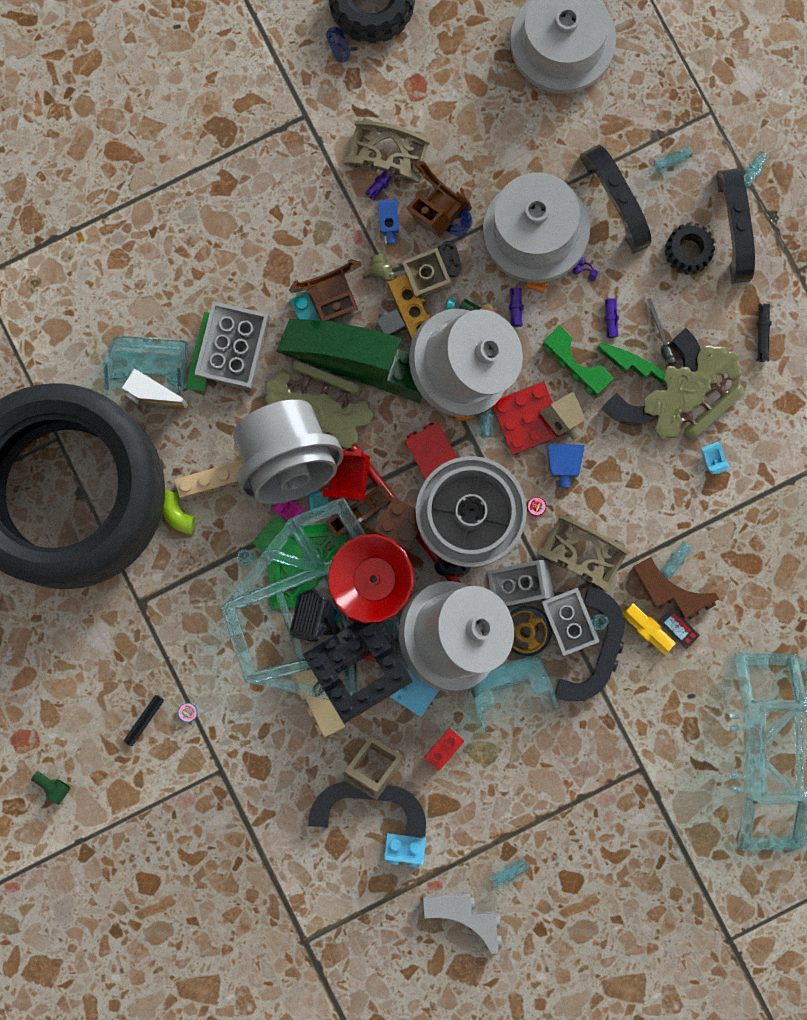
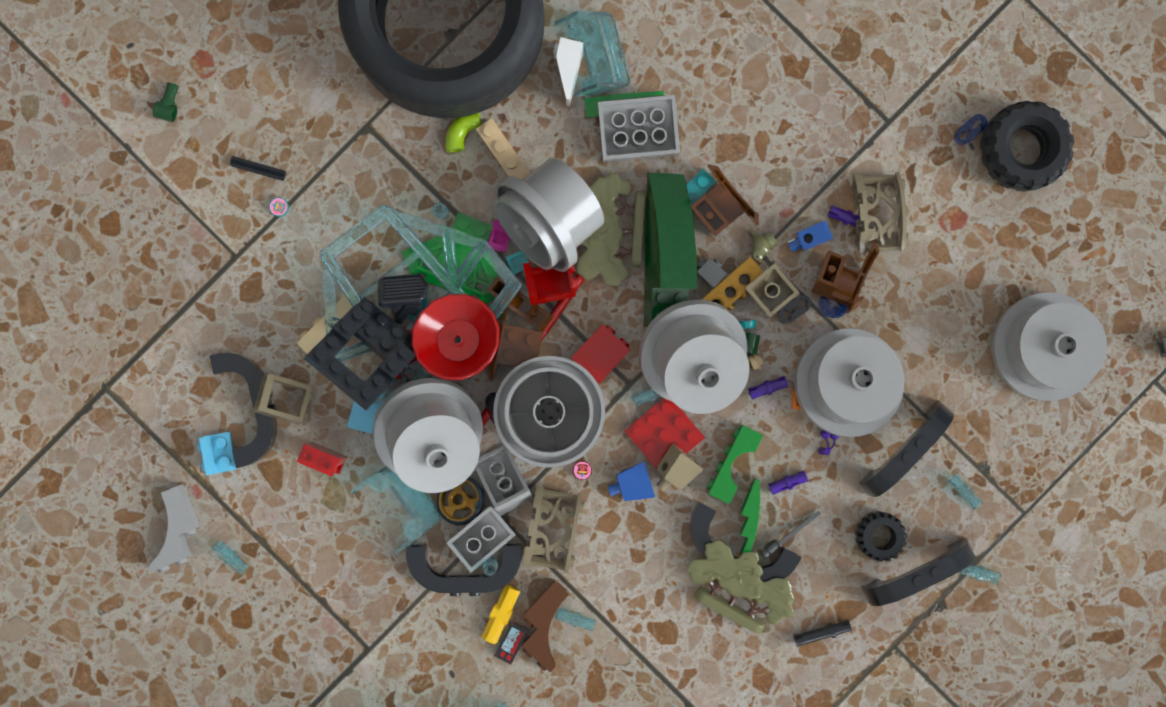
camera: 65 degrees right, 5 degrees up
medium azure bracket [701,441,730,474] -> none

